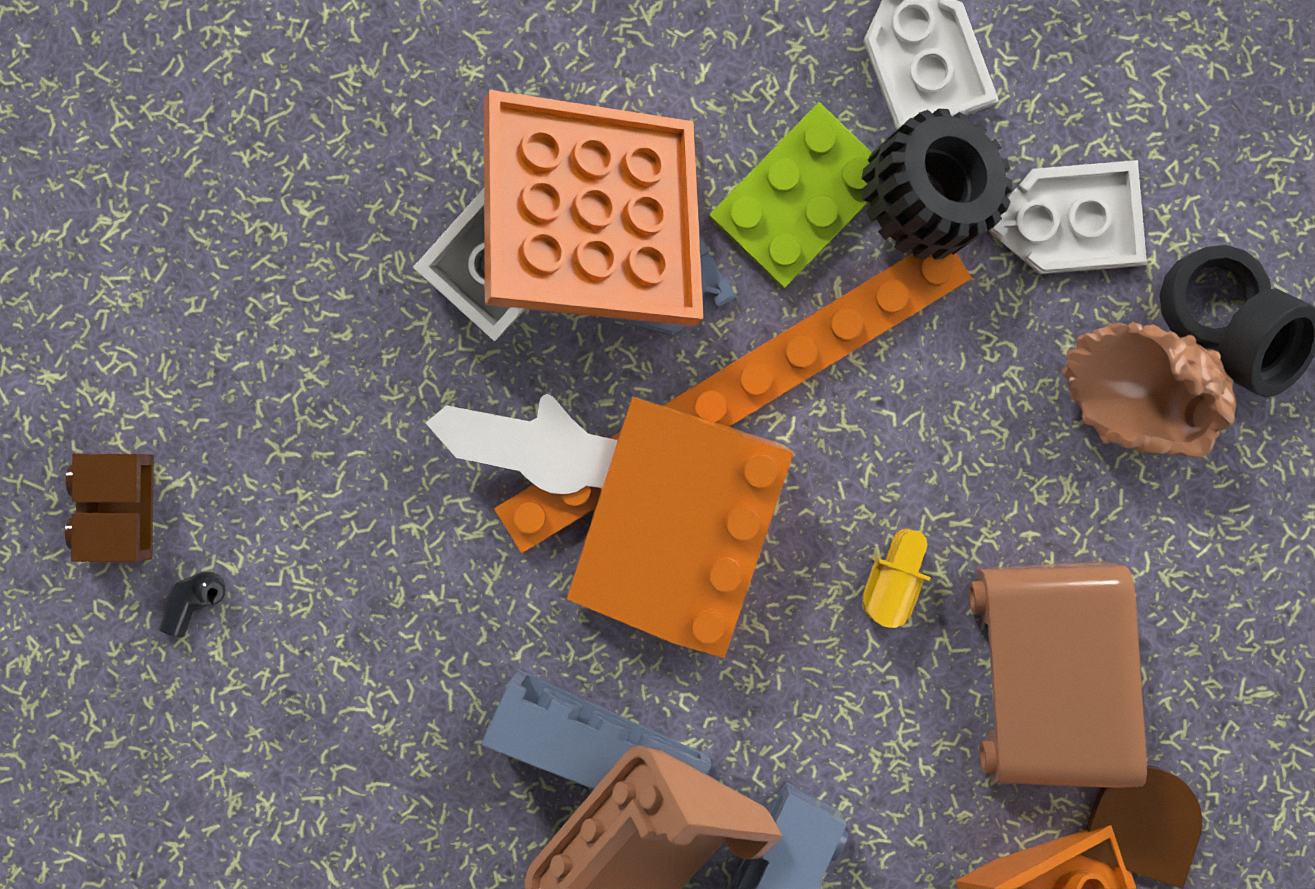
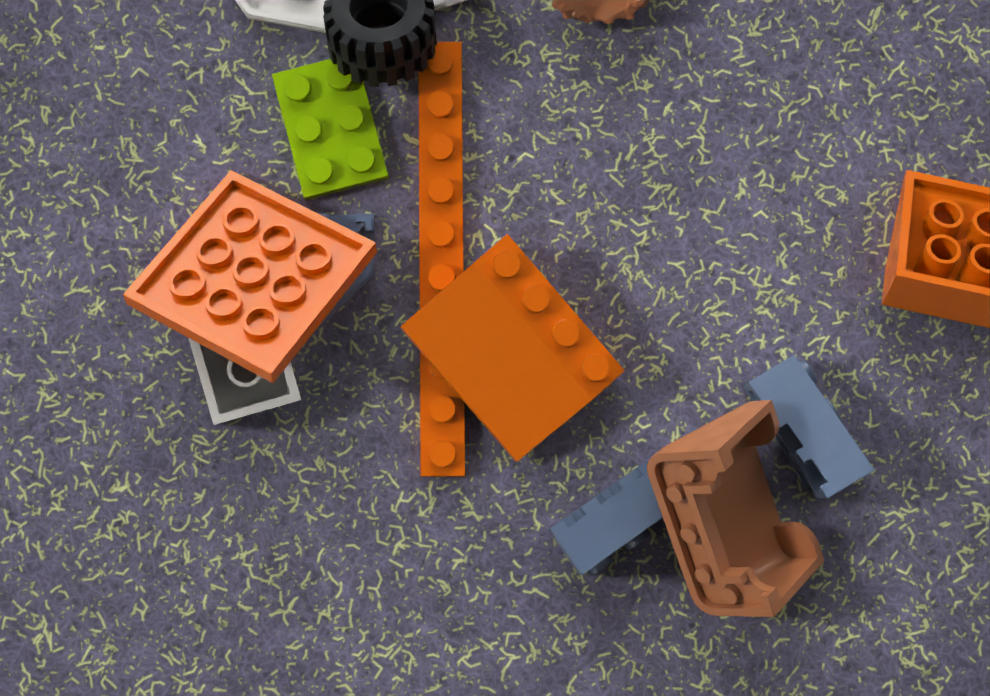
camera: 60 degrees left, 5 degrees down
white sticker [426,394,617,494] -> none
yellow arm [862,529,931,628] -> none
nougat windscreen [969,561,1147,788] -> none
reddish brown tile [1081,765,1202,889] -> none

